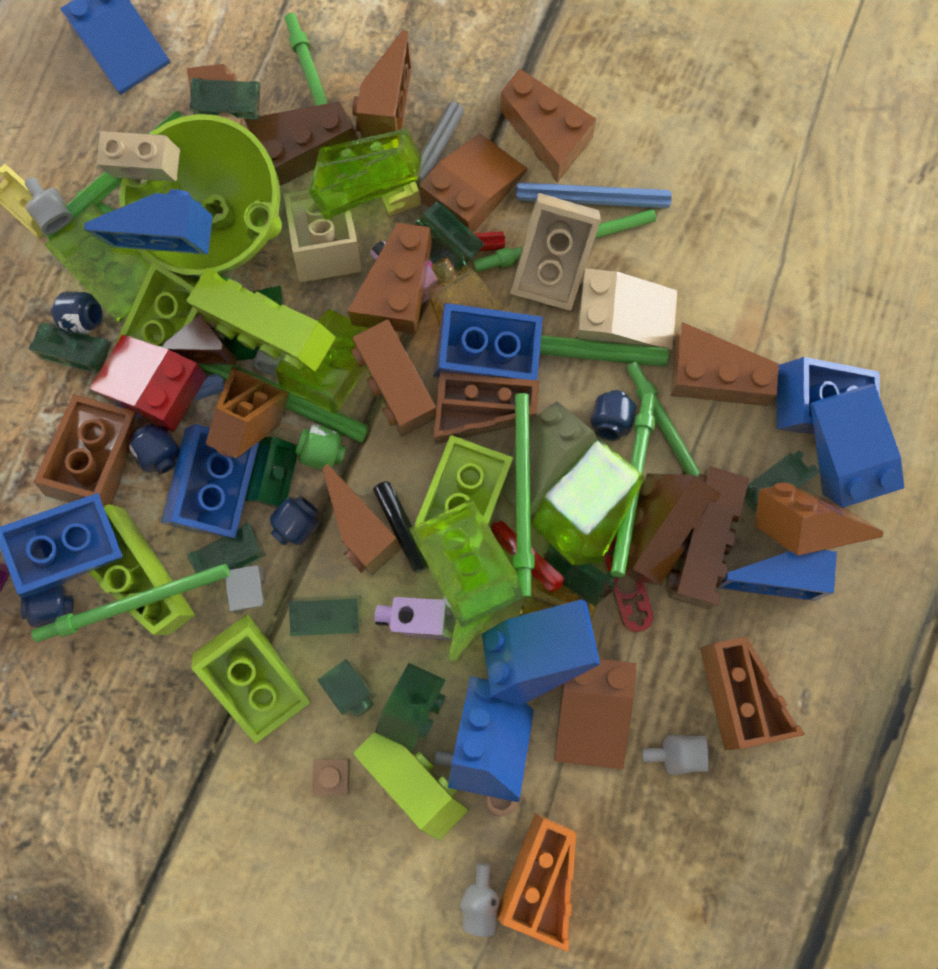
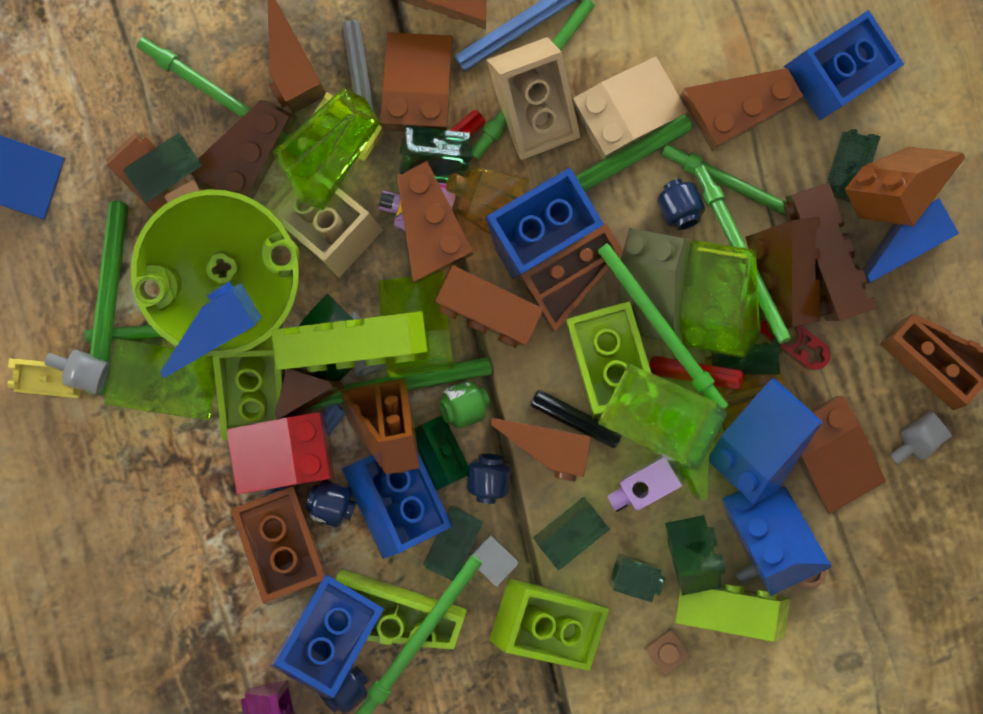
camera: 40 degrees left, 10 degrees up
clear green hinge [29,322,112,374] -> none
dark blue head [51,291,103,334] -> none
tan brick [96,131,180,182] -> none
light grey piece [459,863,500,937] -> none
orange wedge [497,813,576,952] -> none
blue slope [810,384,904,508] -> none

